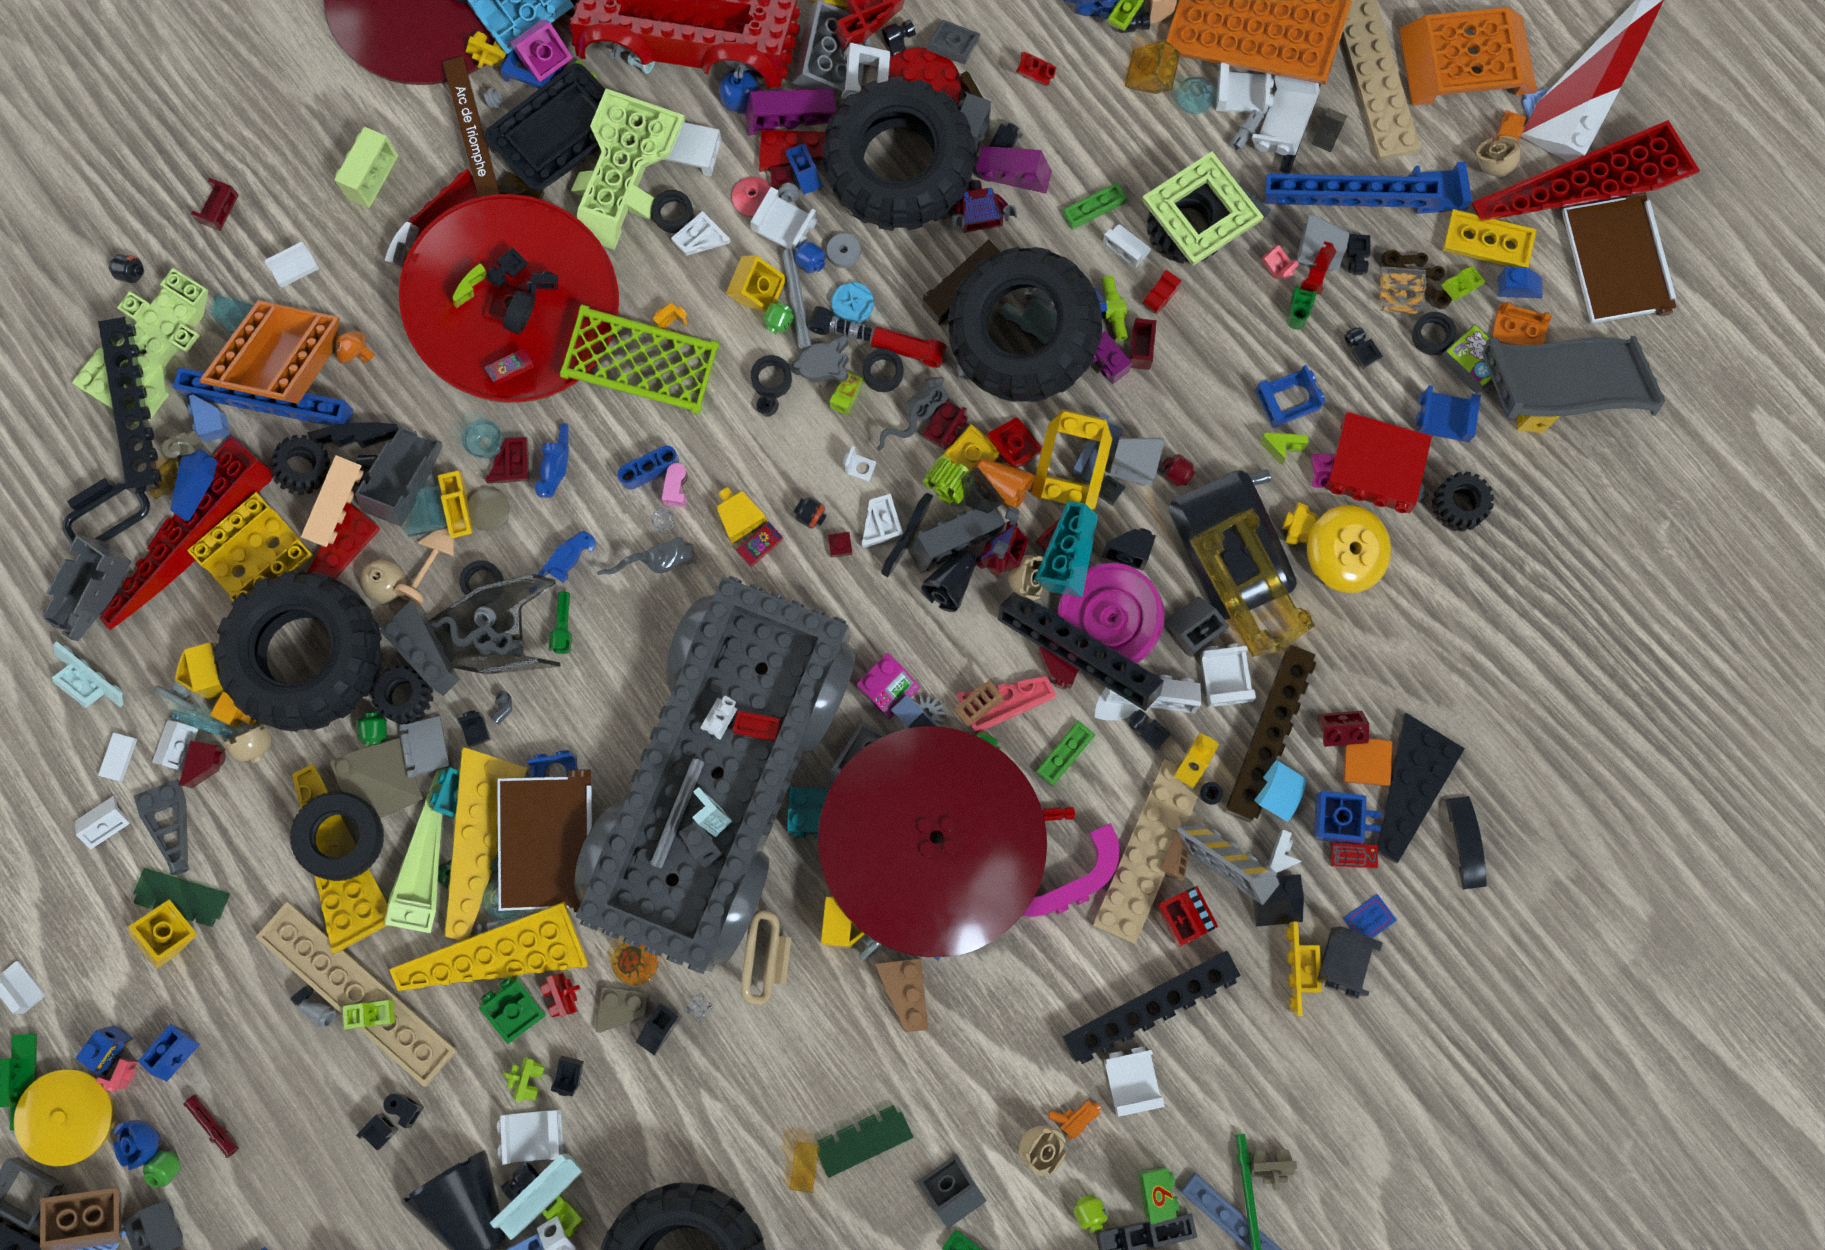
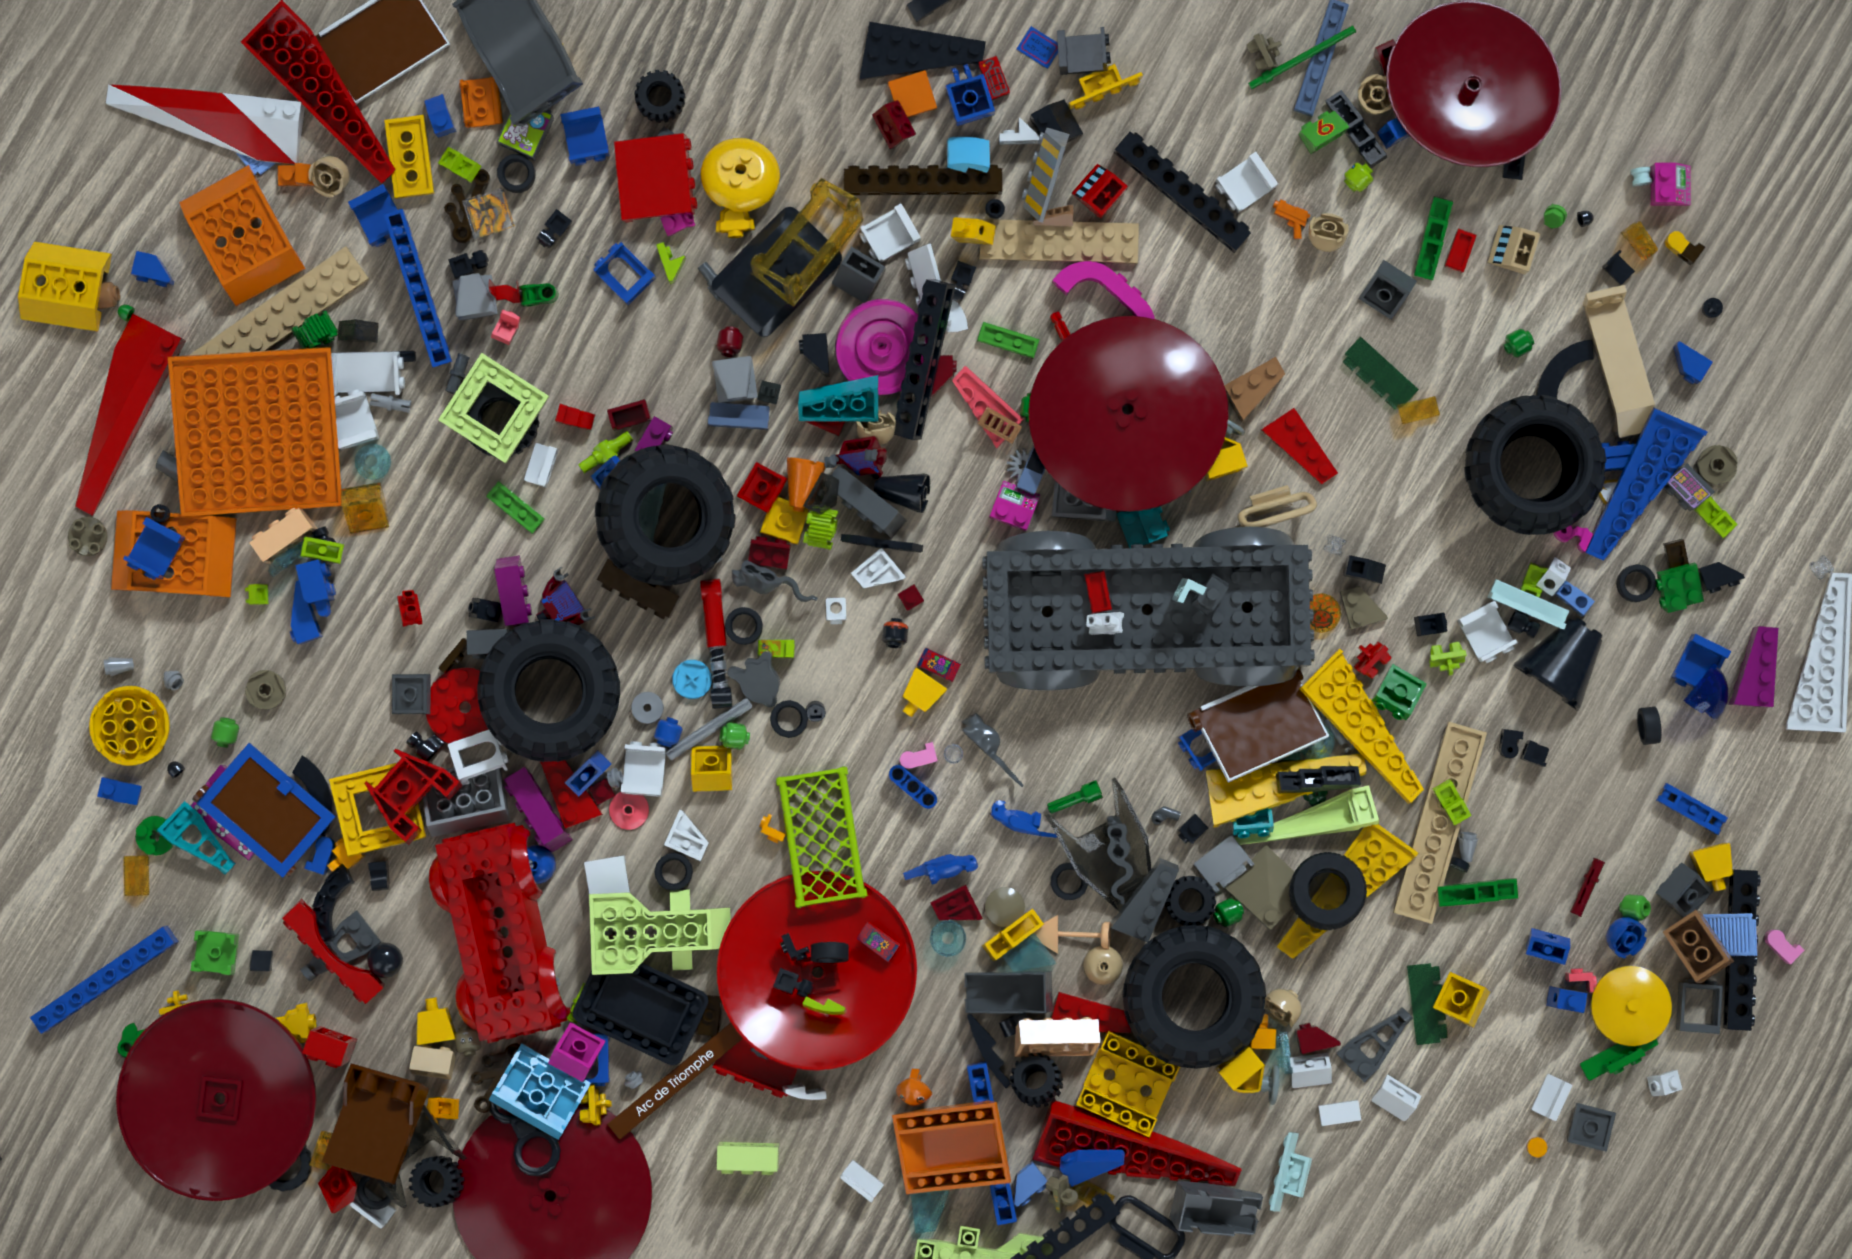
camera: 120 degrees left, 10 degrees up
light grey plate [474,606,496,627] -> none
light grey axle [651,758,704,868] -> none
yellow wedge [1031,409,1112,510] -> none
none -> green brick [291,311,338,349]
none -> red wing [1261,408,1338,484]
none -> black slope [1276,766,1361,793]
none -> green slope [1437,878,1518,907]

